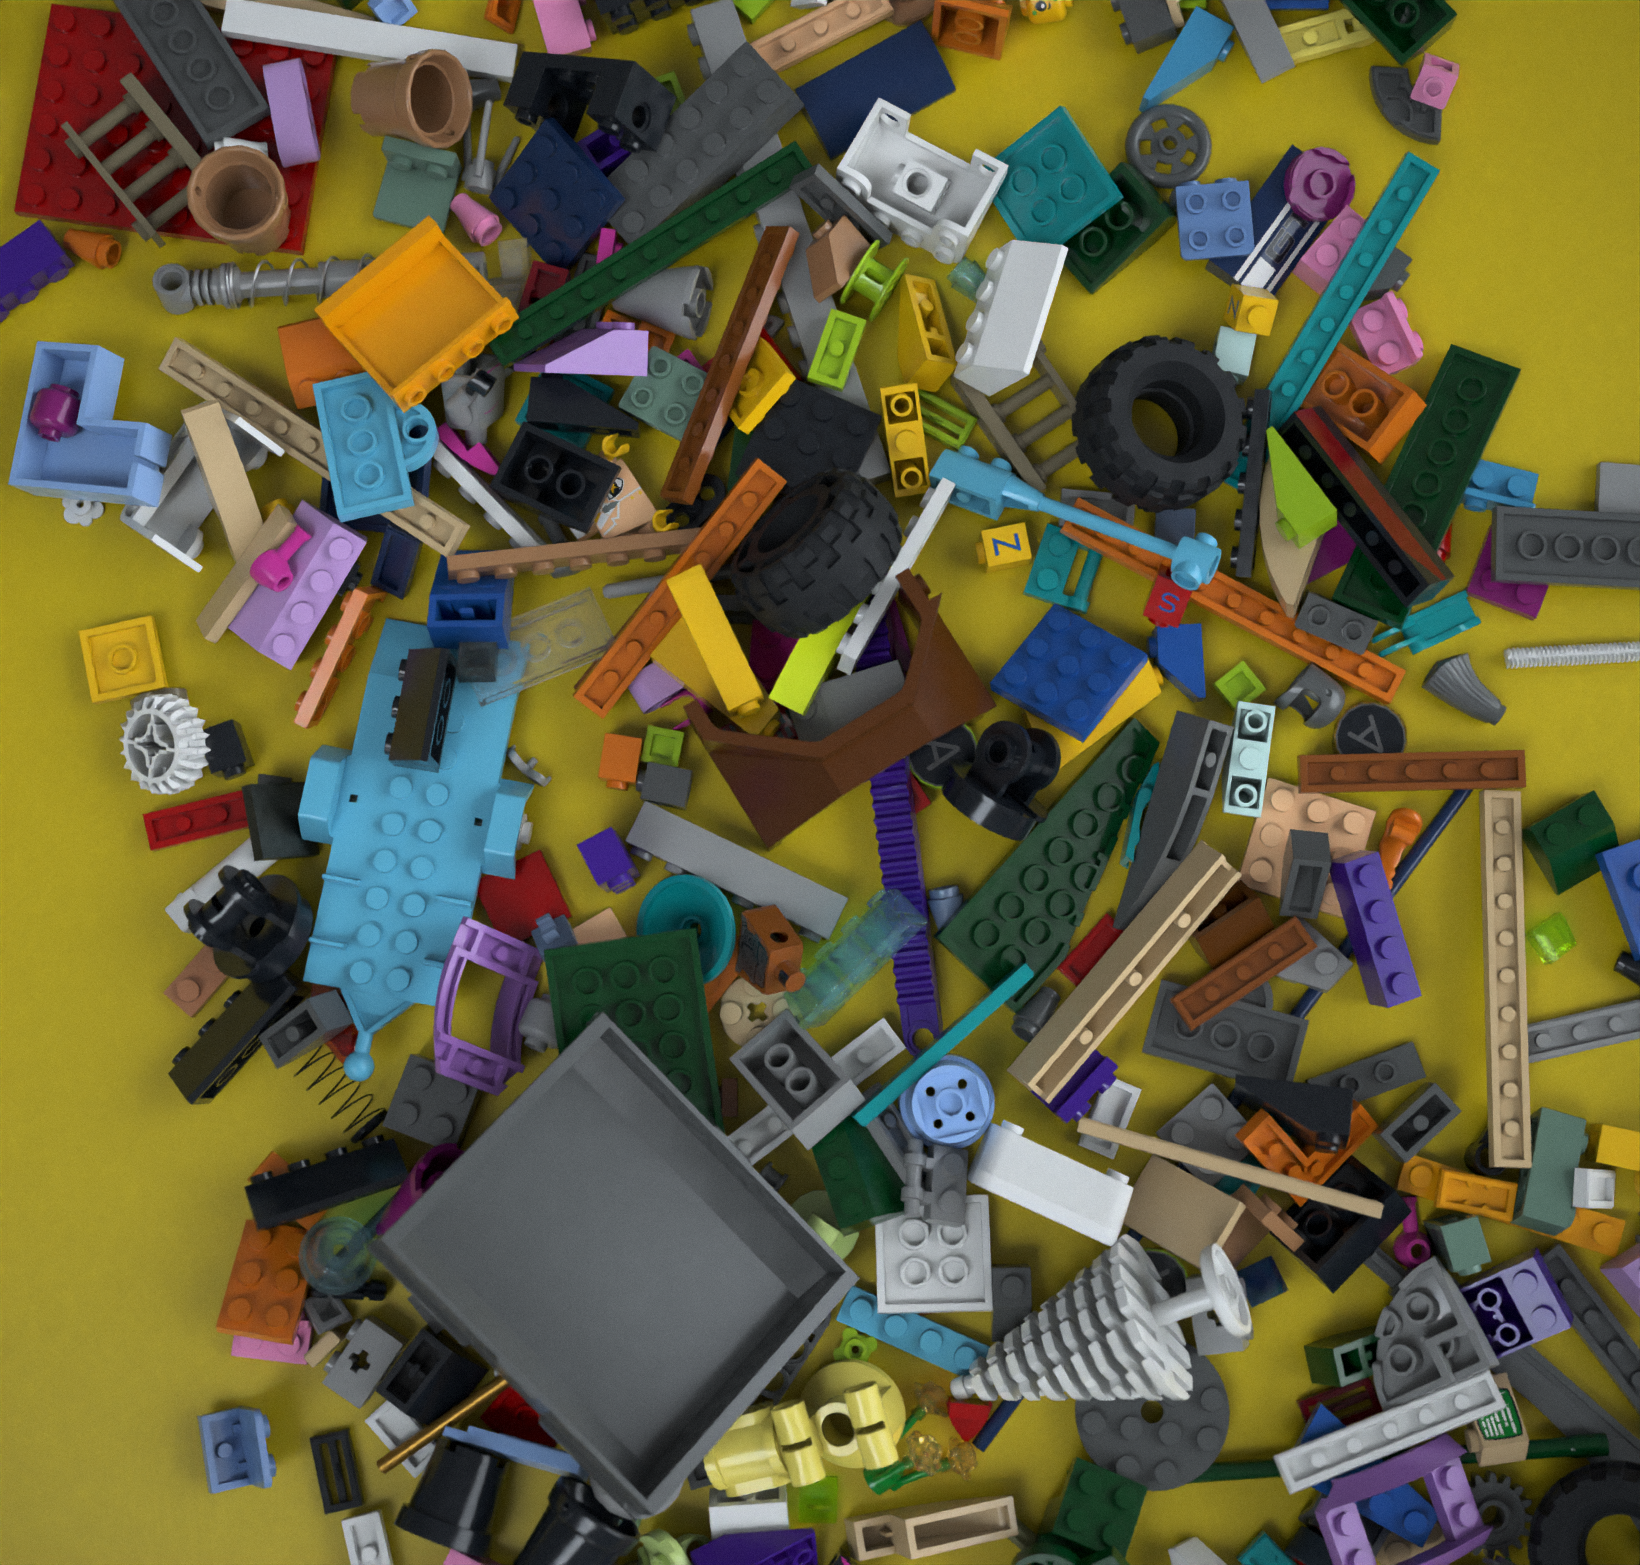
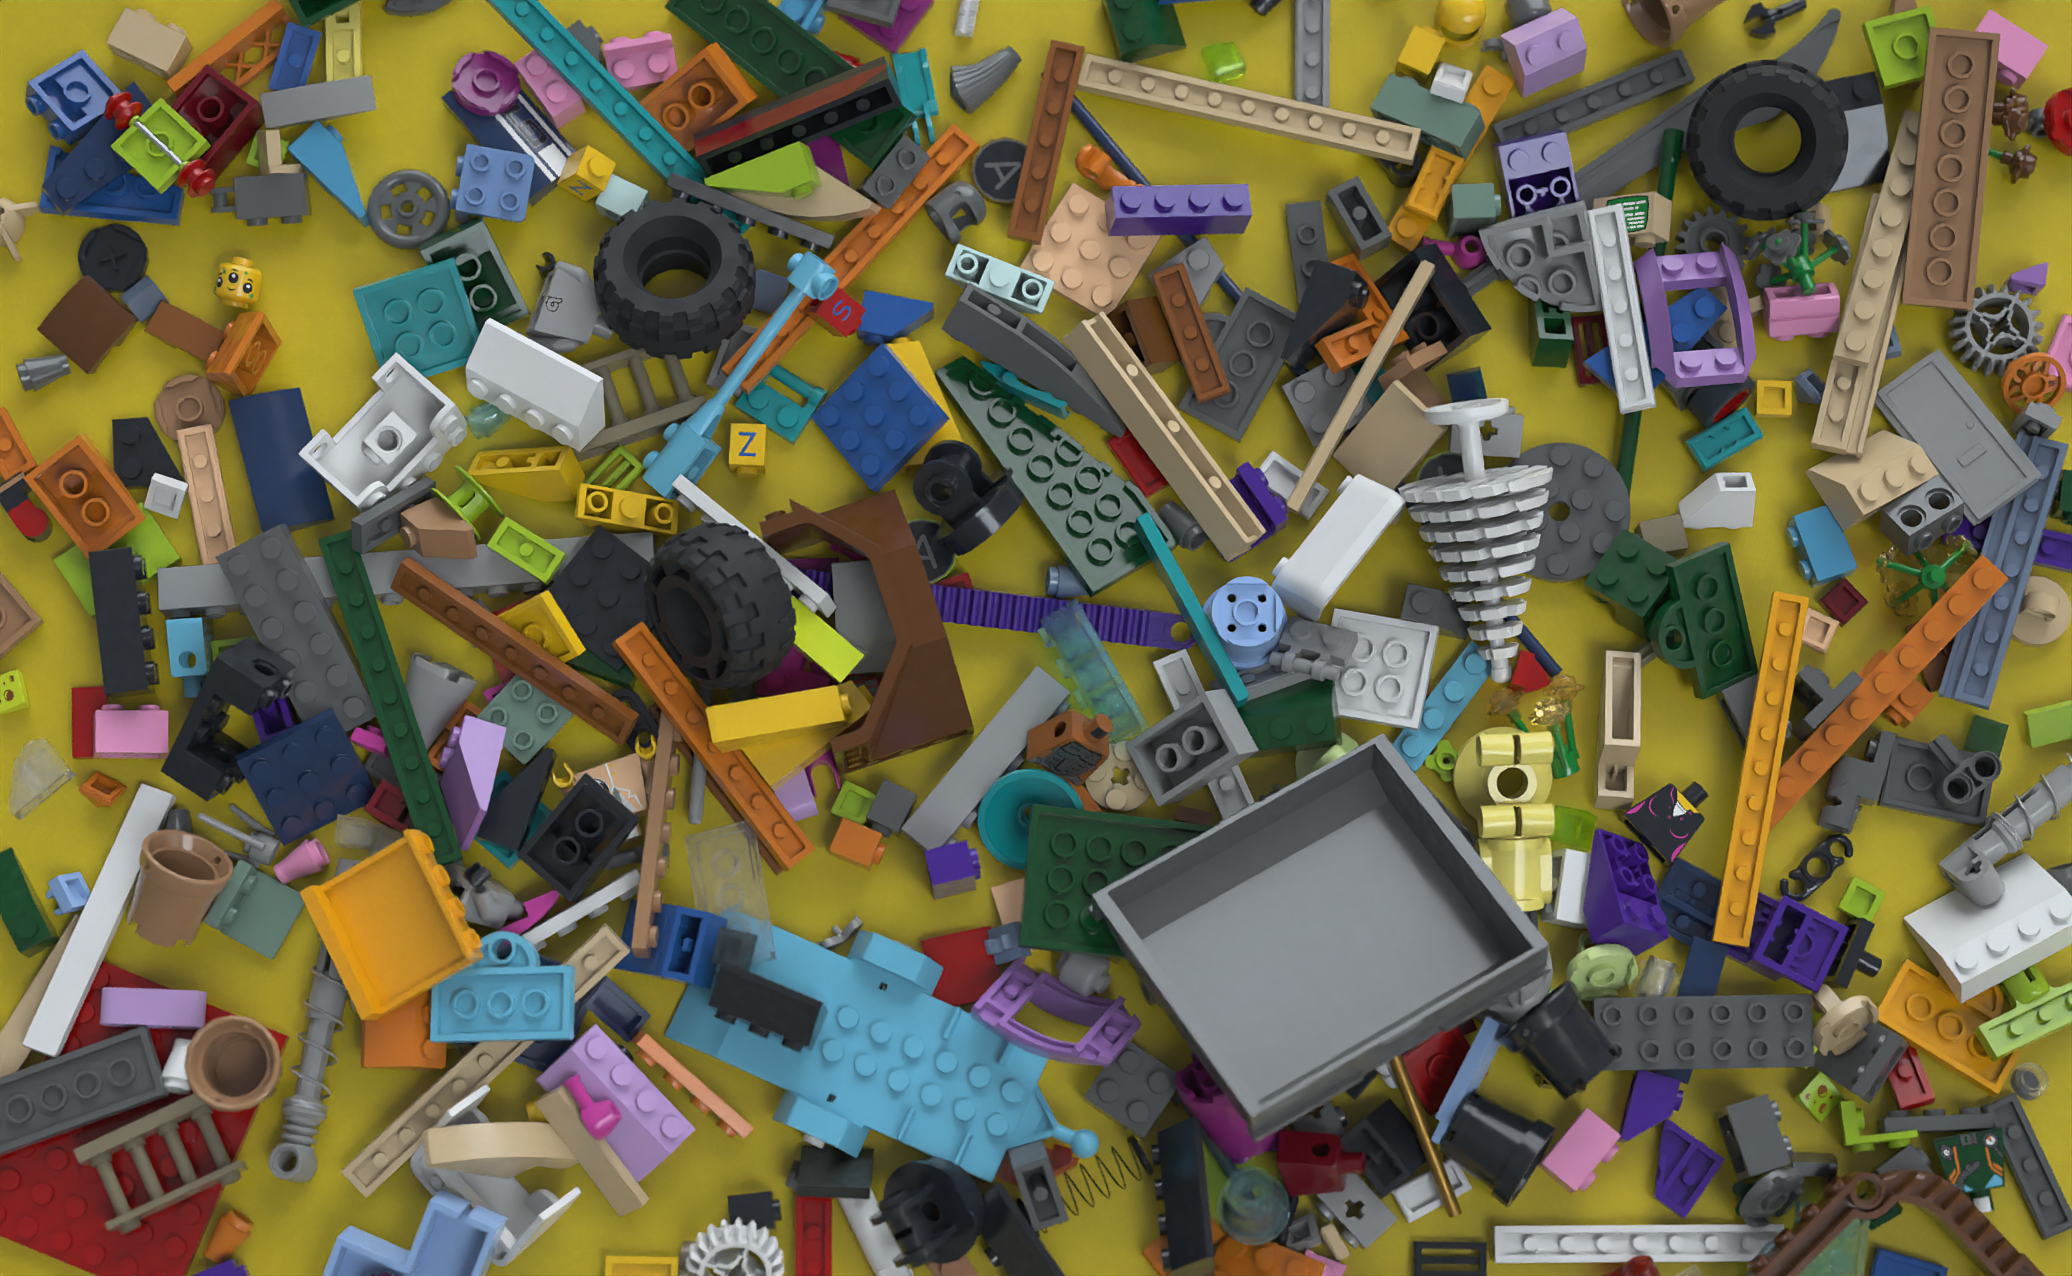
camera: 80 degrees left, 5 degrees down
lime plate [1212,661,1266,712] -> none
dark grey slope [1279,829,1332,919] -> none
none -> medium azure torso [166,617,214,698]
none -> light grey torso [515,252,613,354]
none -> dark red torso [1276,1130,1366,1196]
none -> dark tan brick [1634,514,1688,557]

